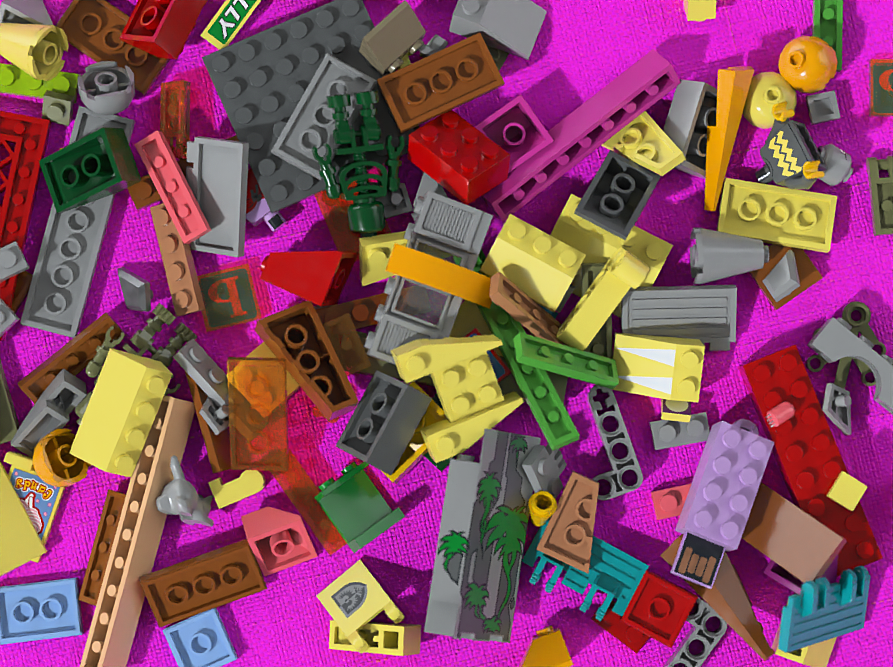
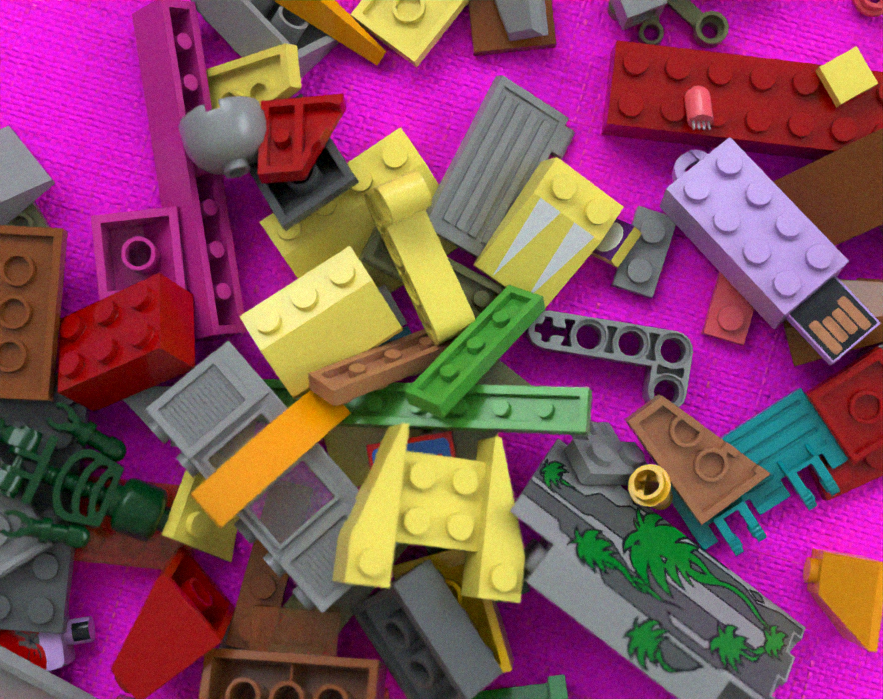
camera: 65 degrees left, 0 degrees up
flat silver piece [368,182,413,219] -> none
light grey cone [690,228,769,284] -> none
light grey piece [822,383,852,435] -> none
none -> light grey cylinder [178,96,266,178]
none -> red wing [257,94,346,184]

